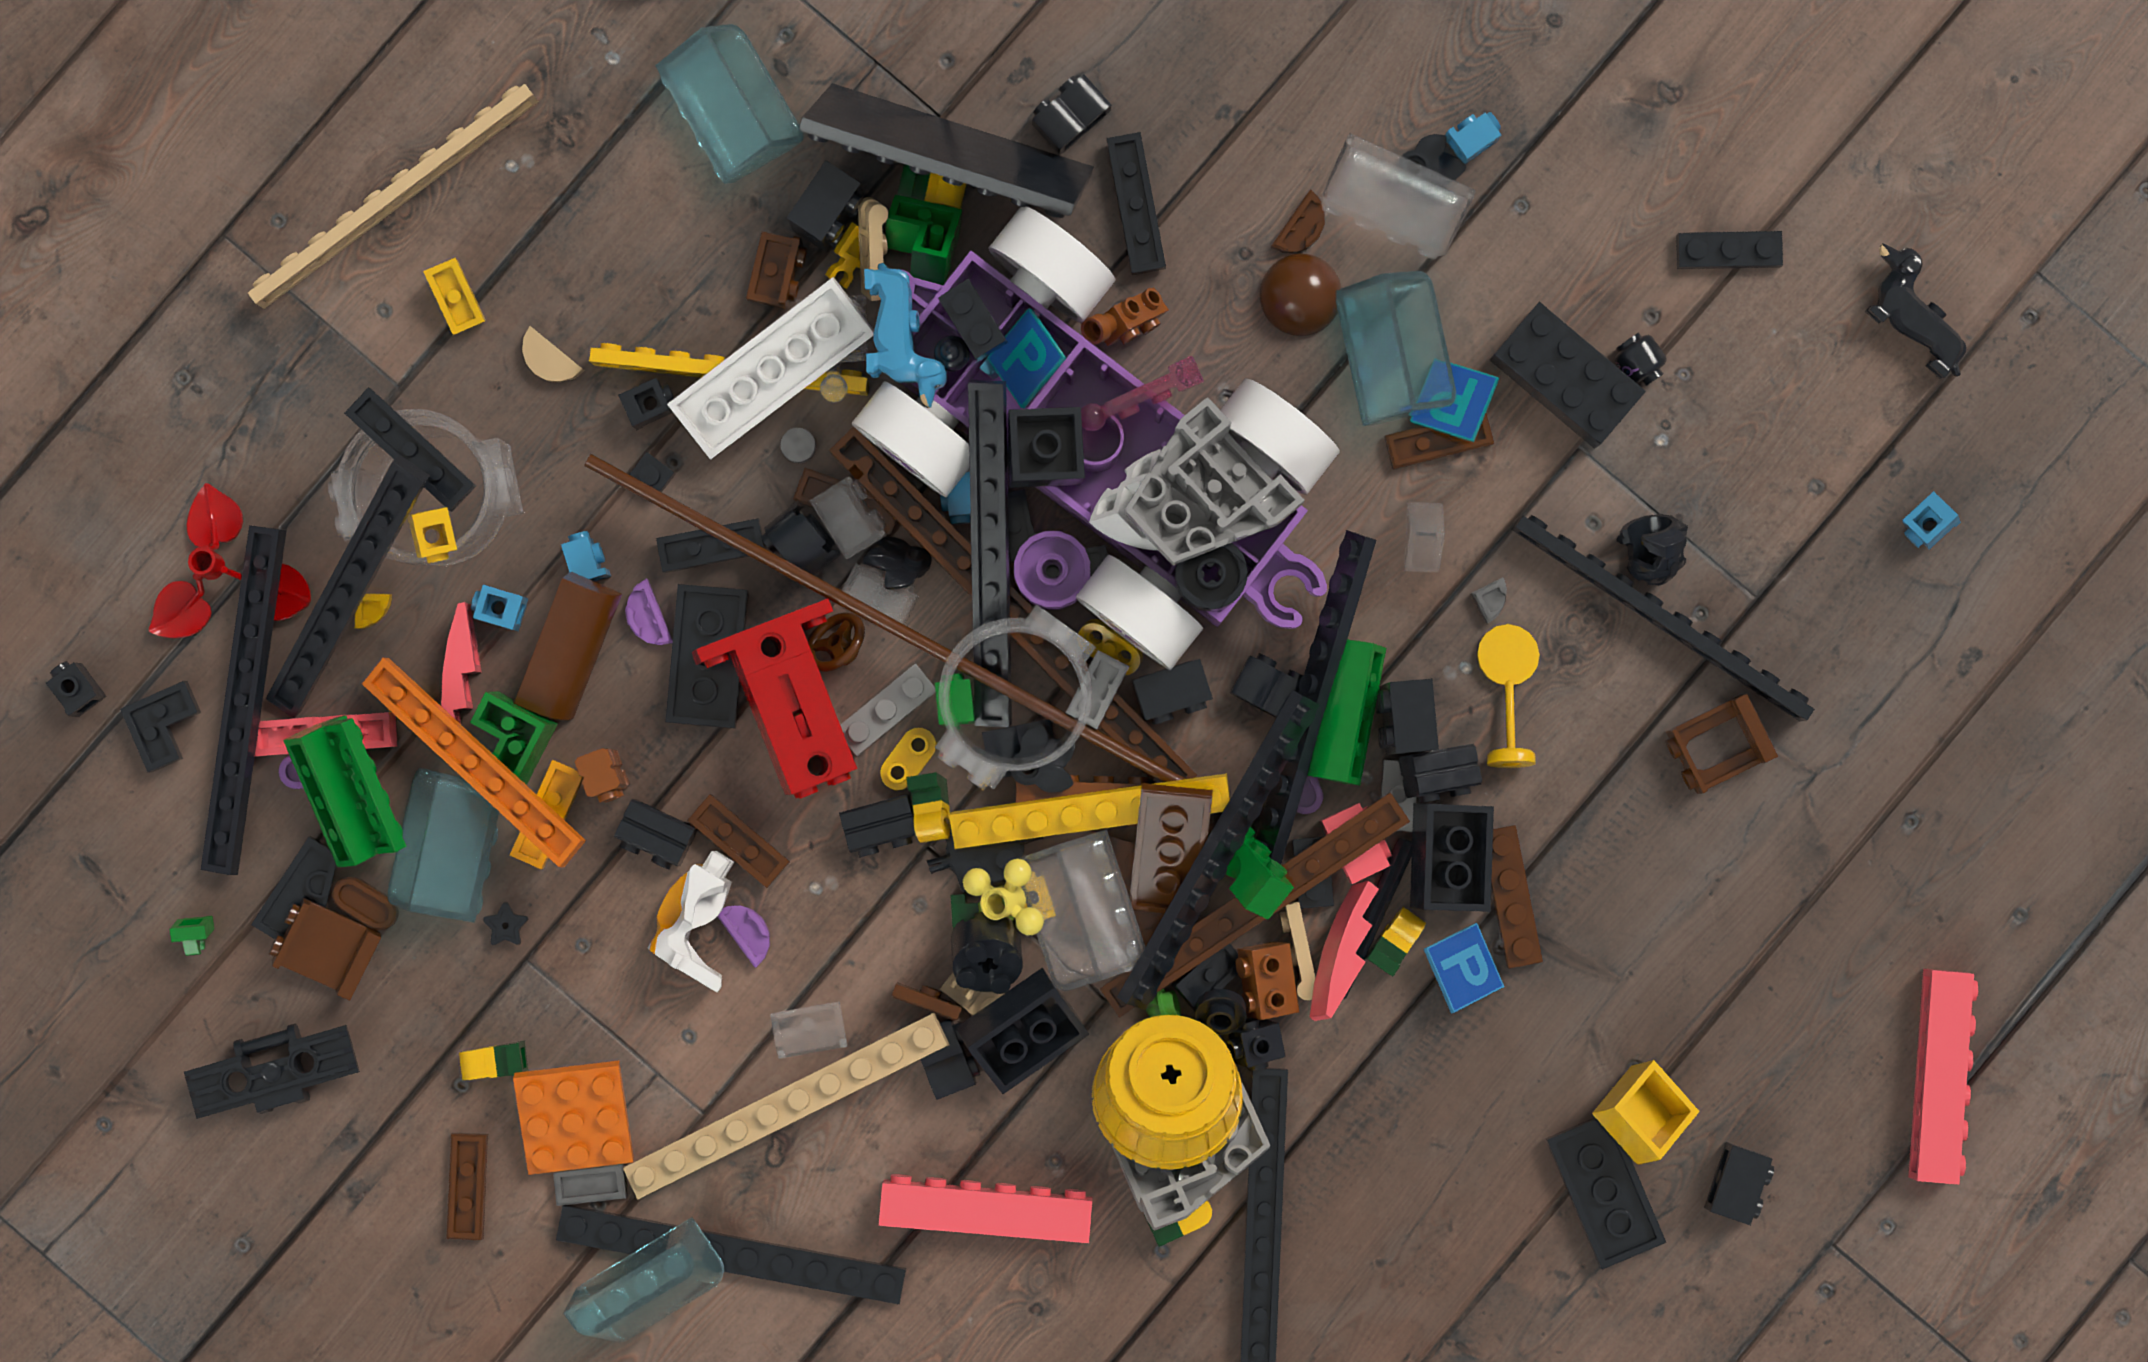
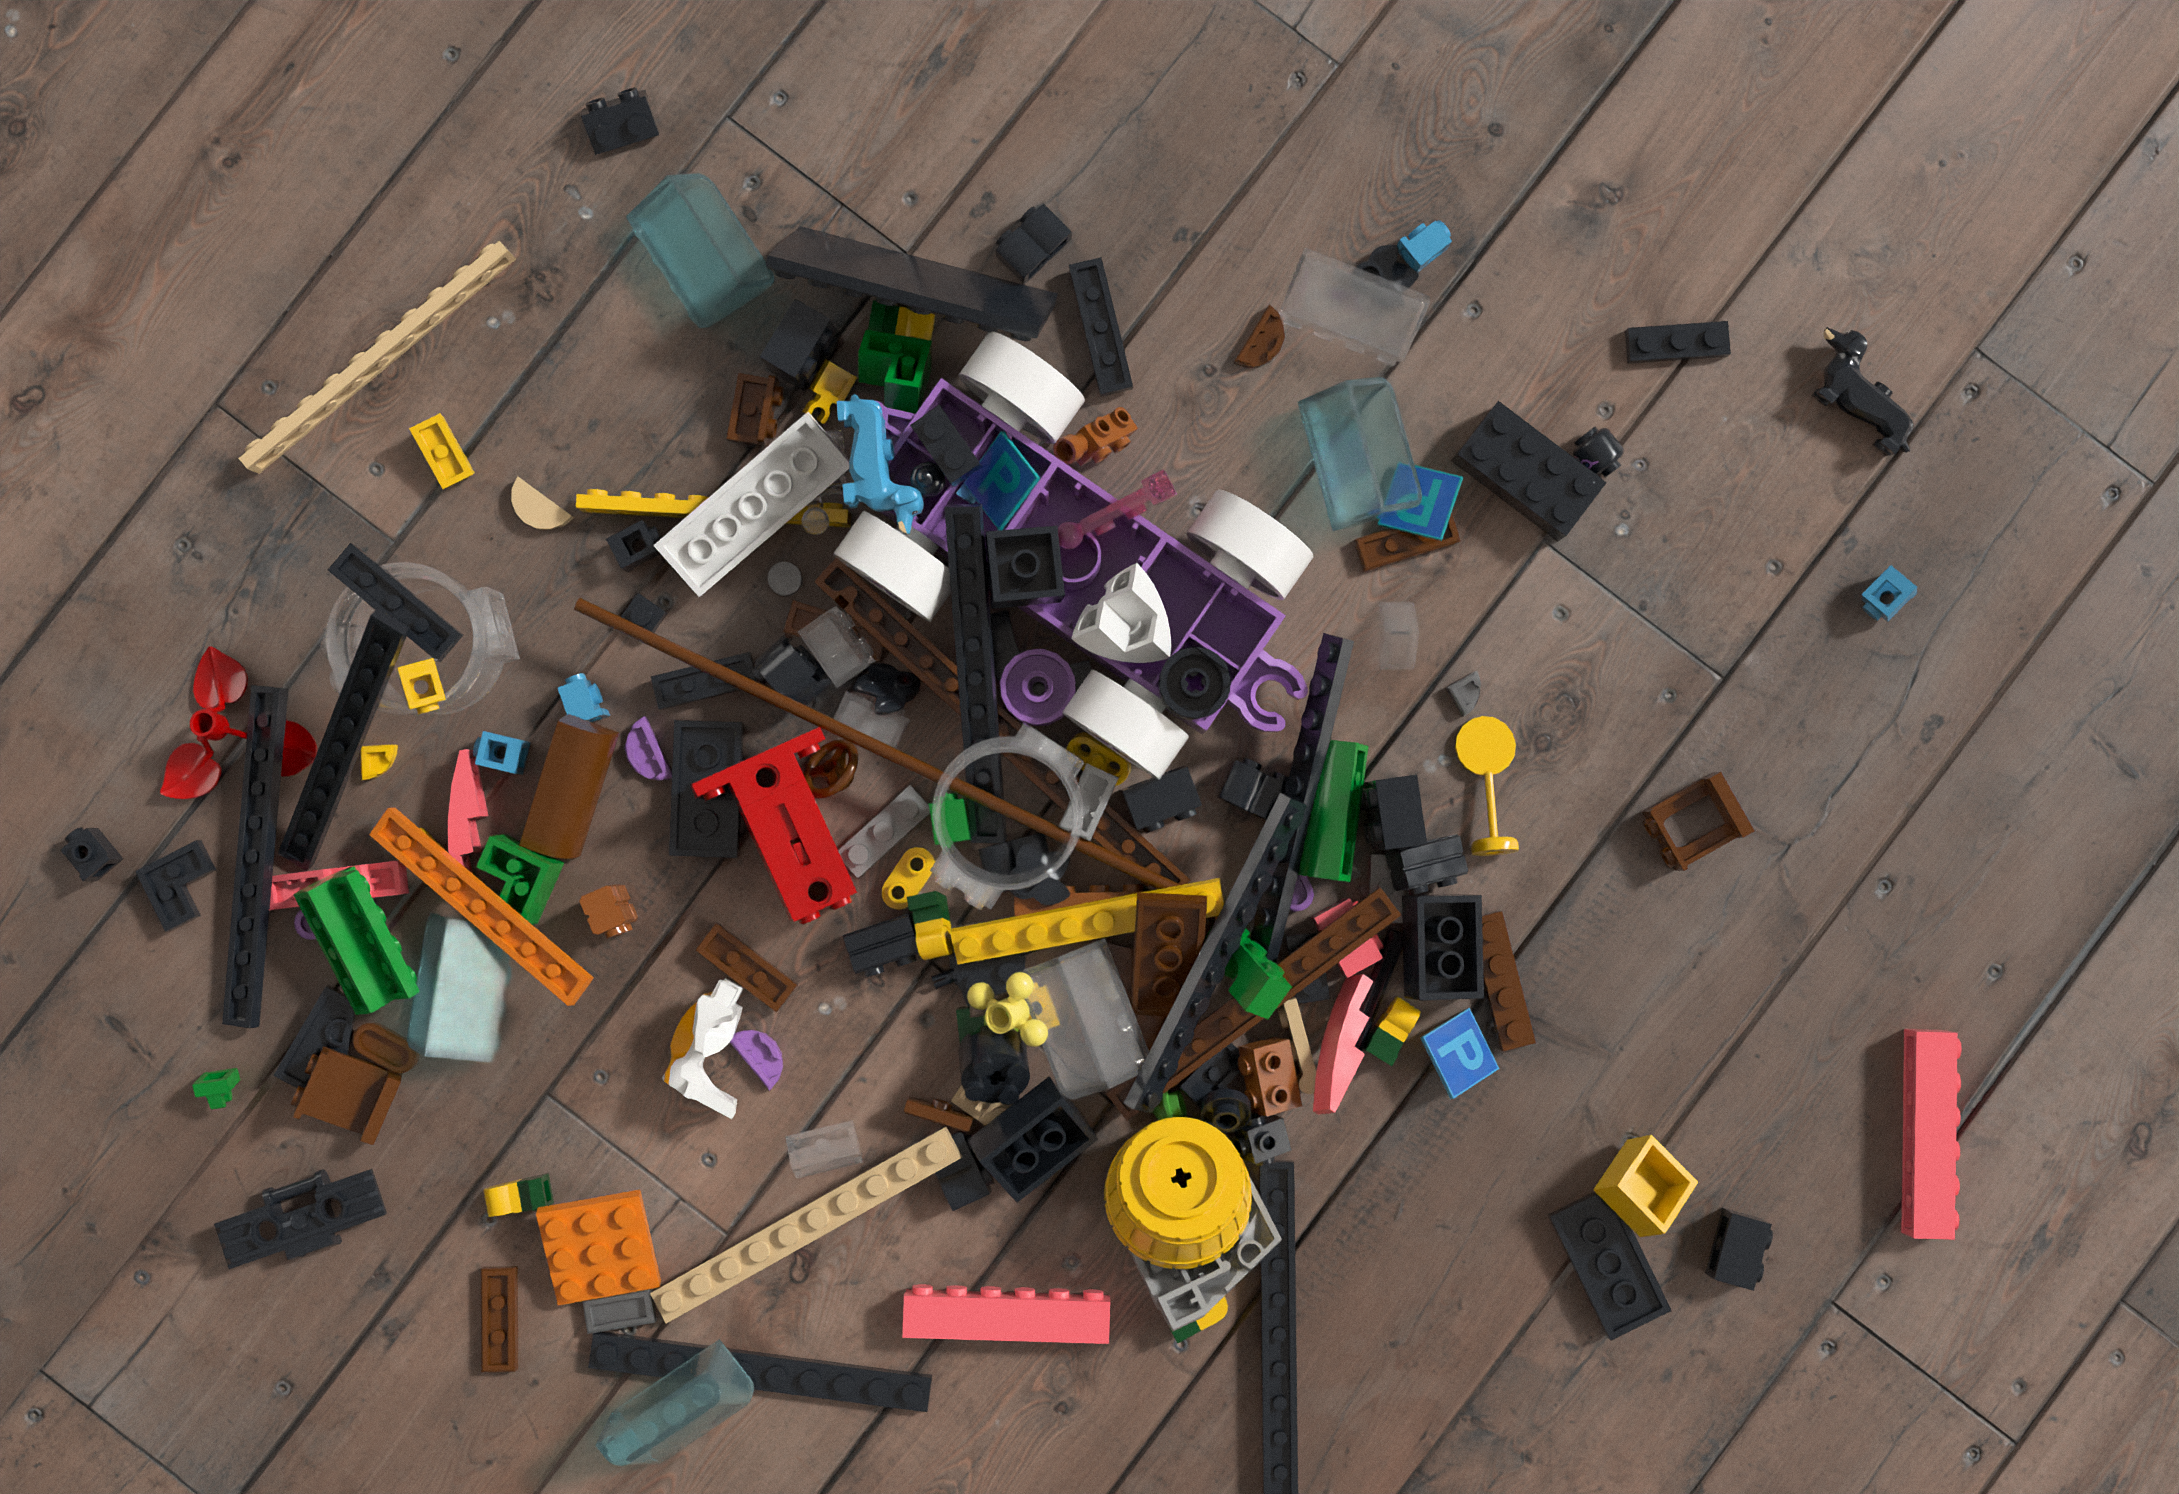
camera: 10 degrees left, 0 degrees up
black plate [483,902,528,945] -> none
light orange plate [510,760,584,869] -> none
black brick [614,799,698,870] -> none
tan plate [858,197,888,301] -> none
dark azure brick [940,472,971,525] -> none
light grey wedge [1124,397,1305,565] -> none
reddish brown piece [1260,253,1342,336] -> none
black plate [1511,515,1815,722] -> none
black helmet [1616,514,1688,586] -> none

